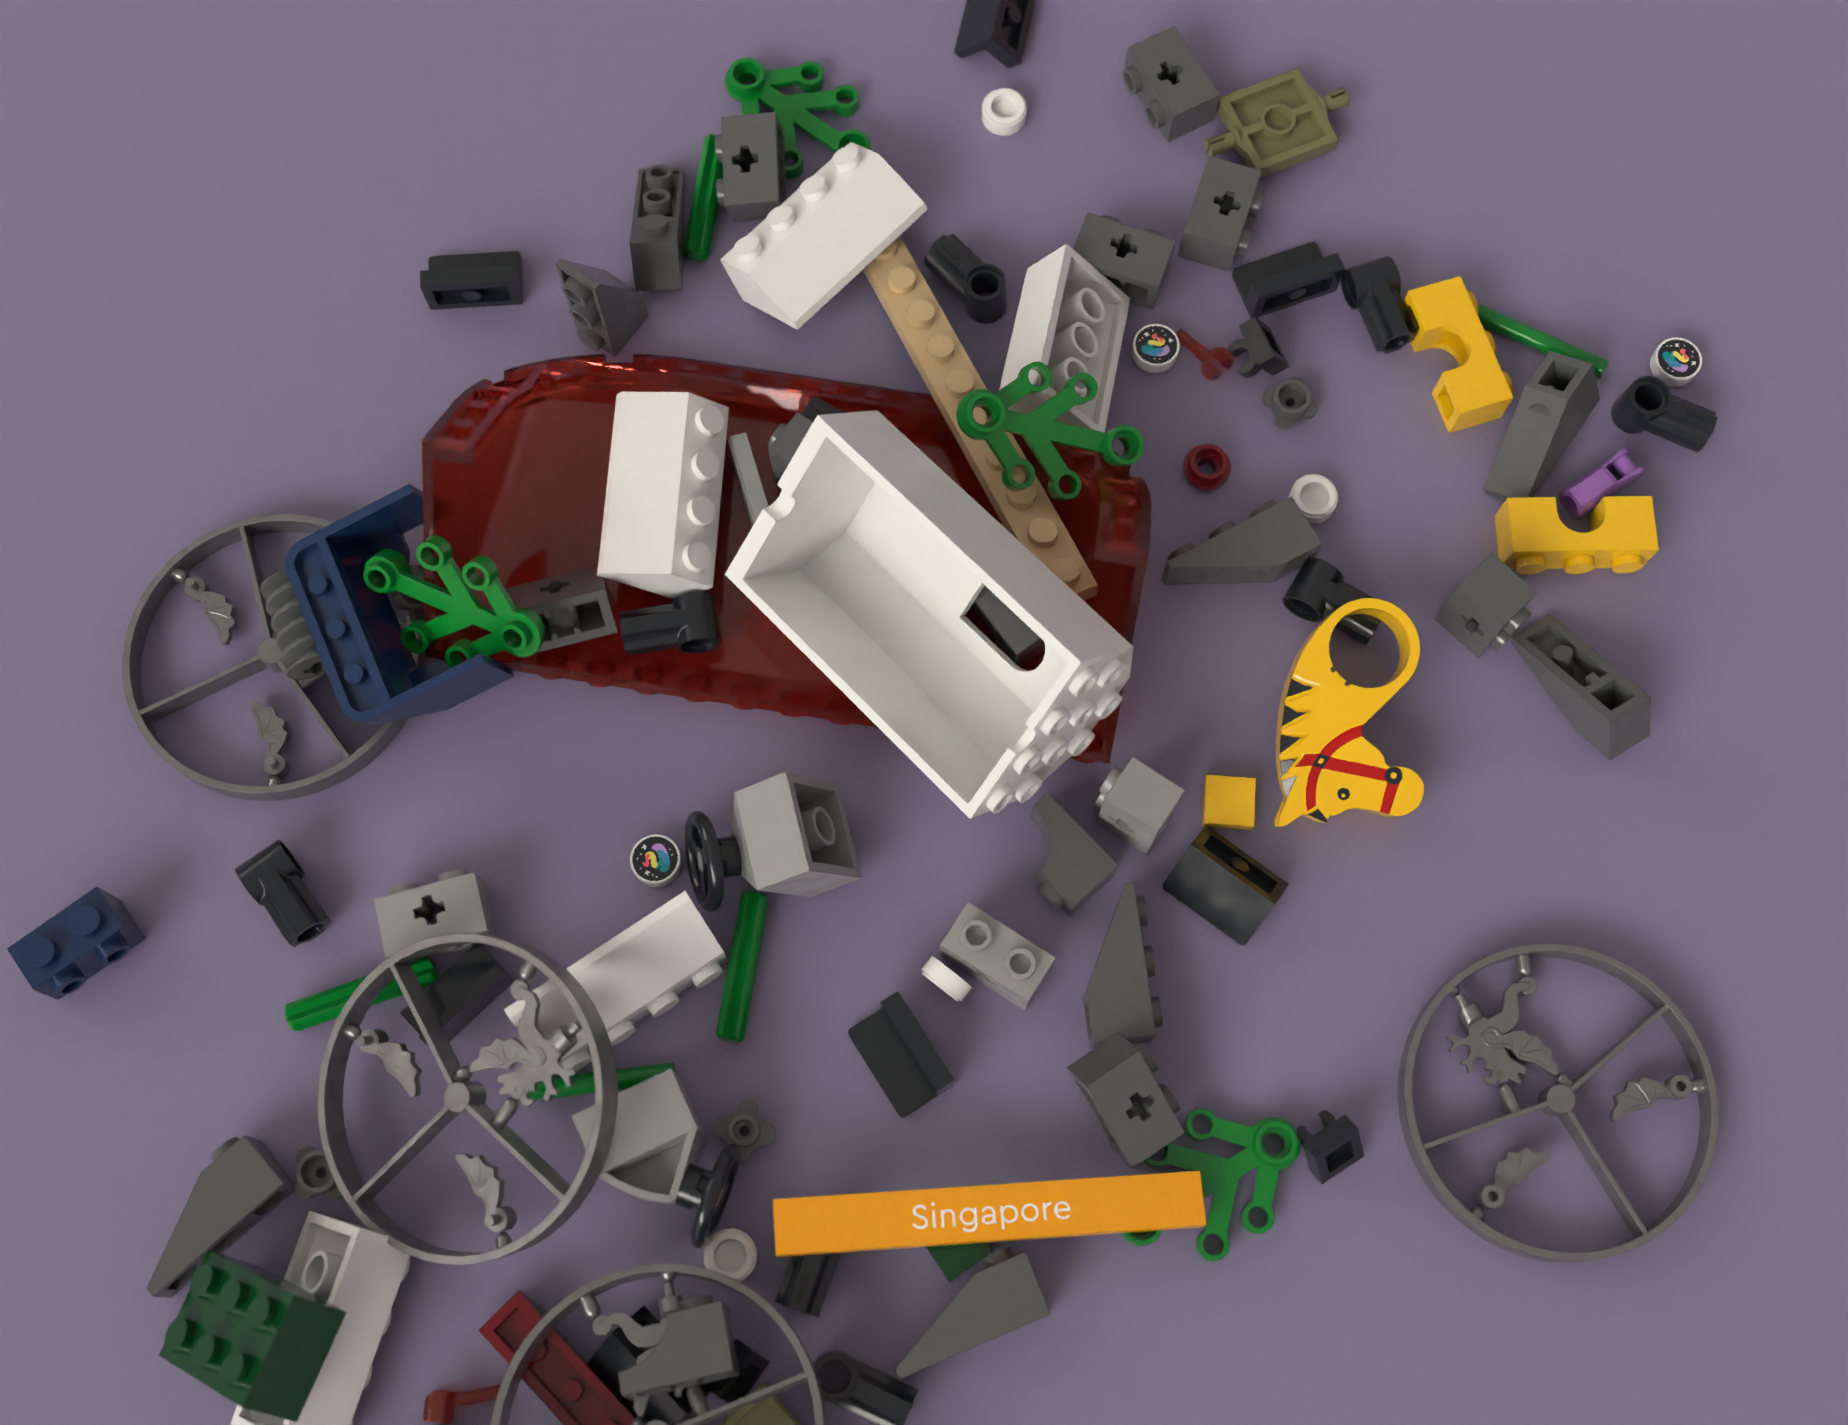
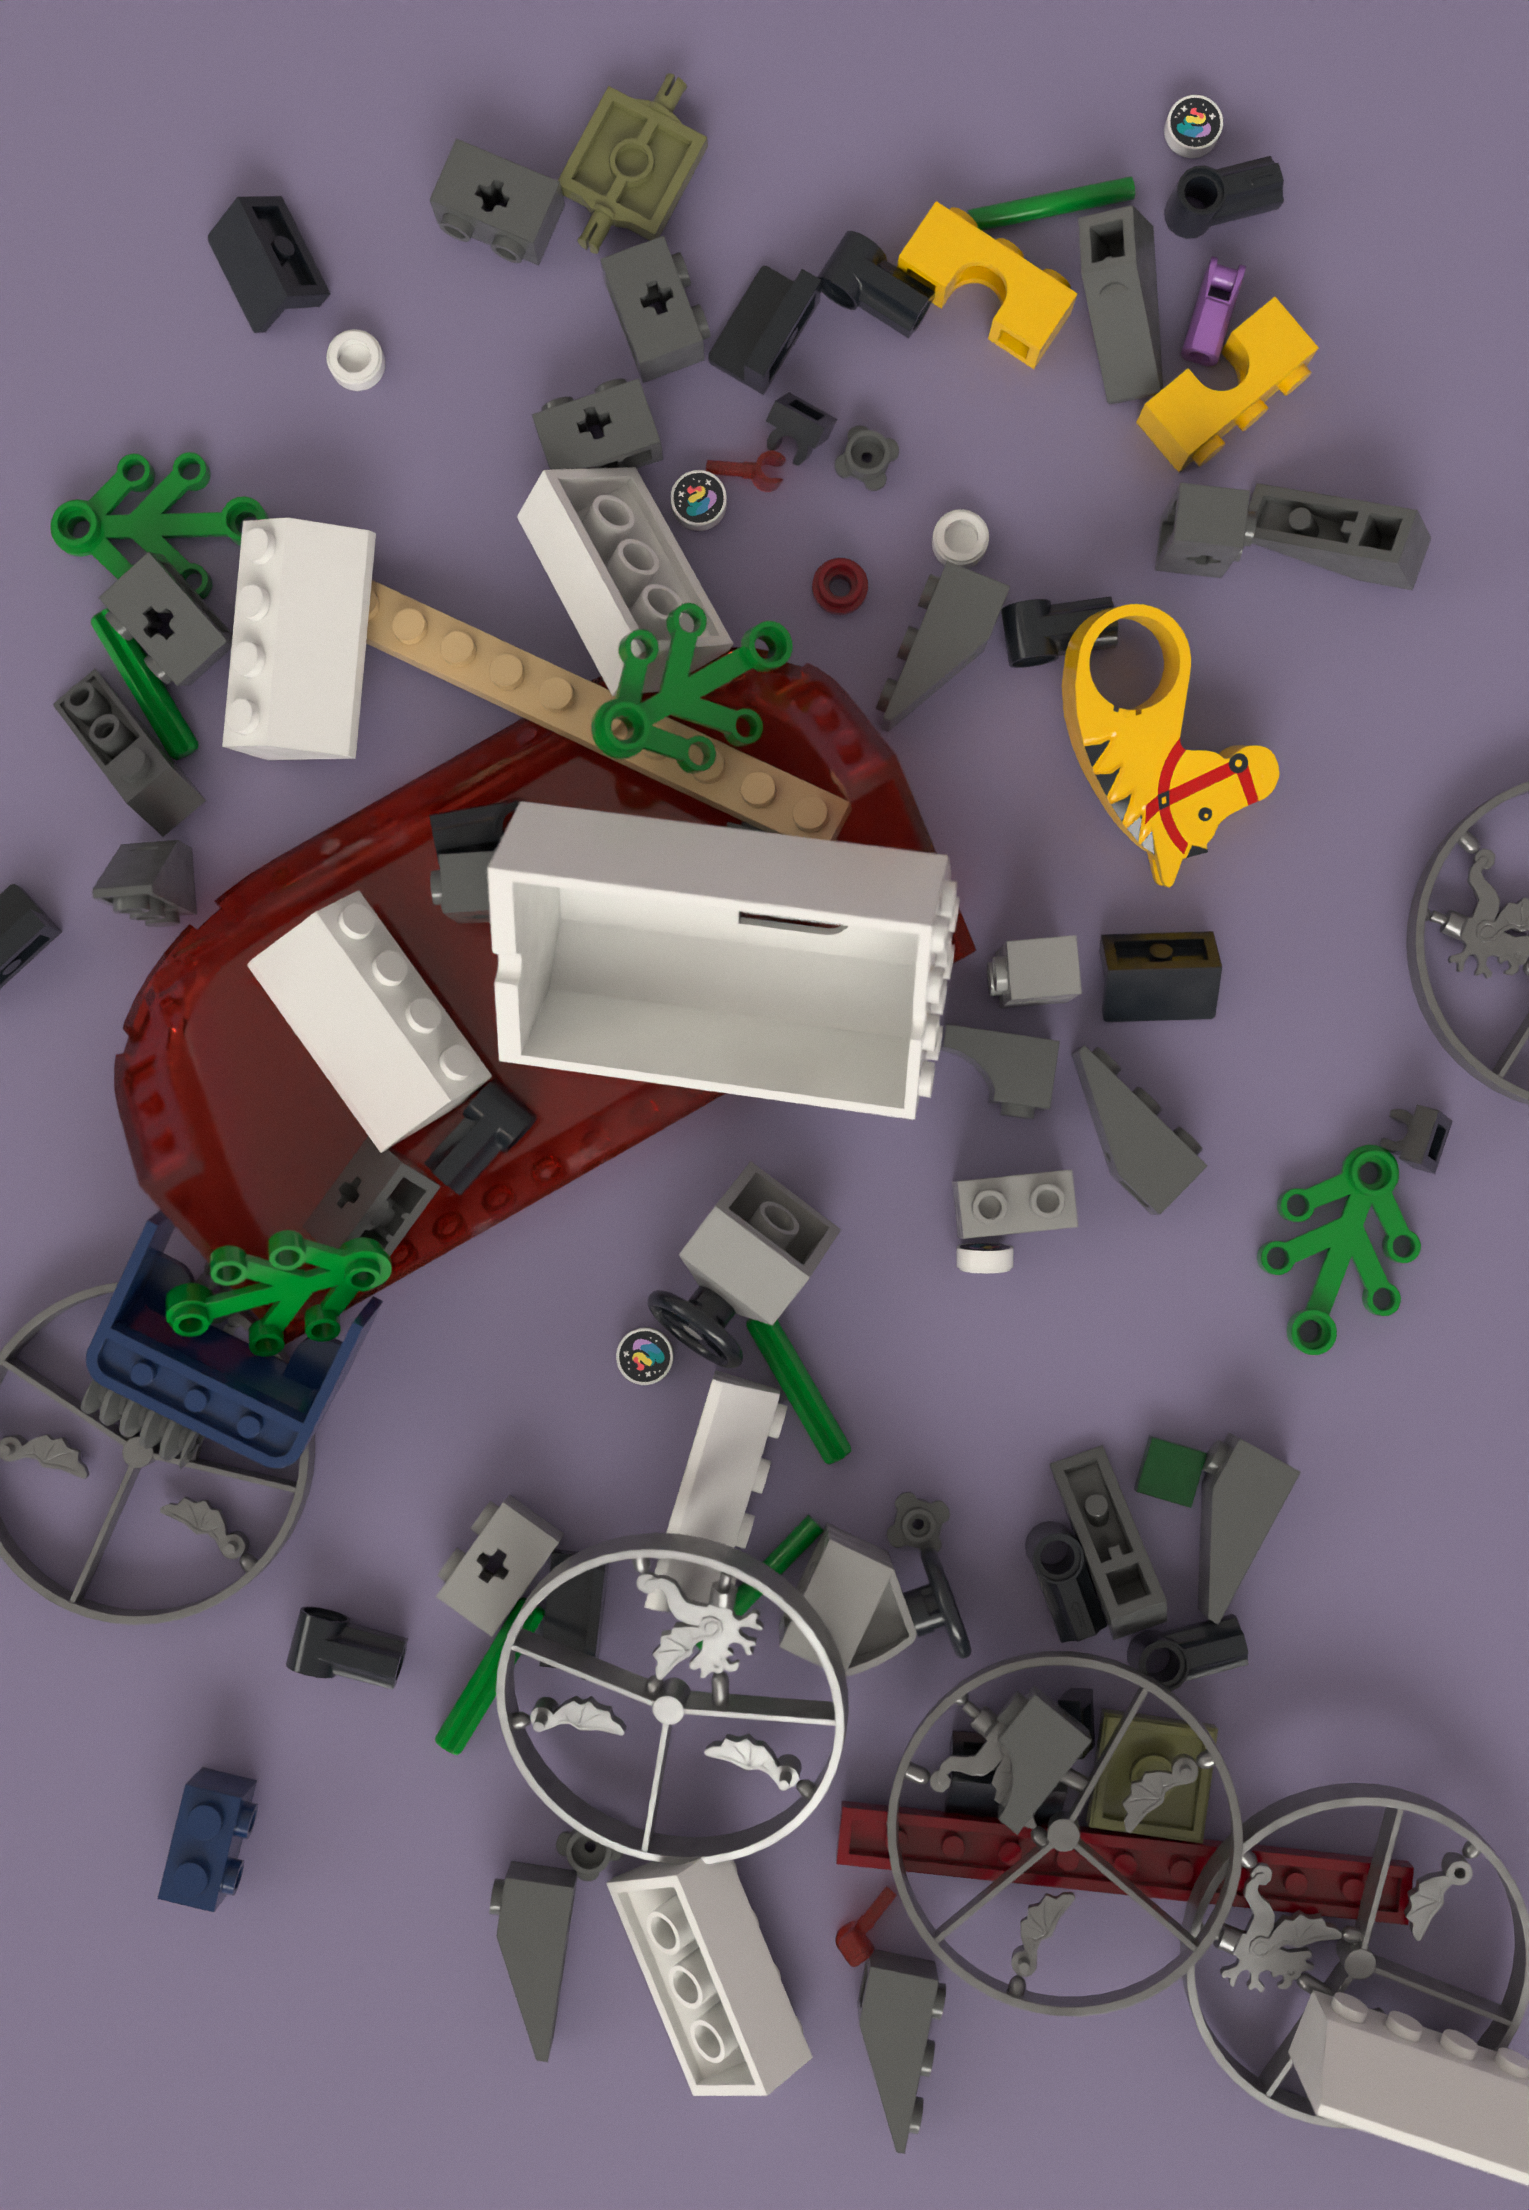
camera: 35 degrees left, 15 degrees up
dark green brick [159,1250,347,1422] -> none
white tile [704,1229,758,1282] -> none
light grey tile [728,432,768,527] -> none
light orange tile [773,1171,1207,1257] -> none
black panel [848,991,955,1118] -> none
black piece [924,234,1007,324] -> none
dark grey brick [1067,1033,1185,1168] -> none
yellow tile [1202,774,1256,831] -> none
none -> dark grey slope [1050,1445,1168,1640]

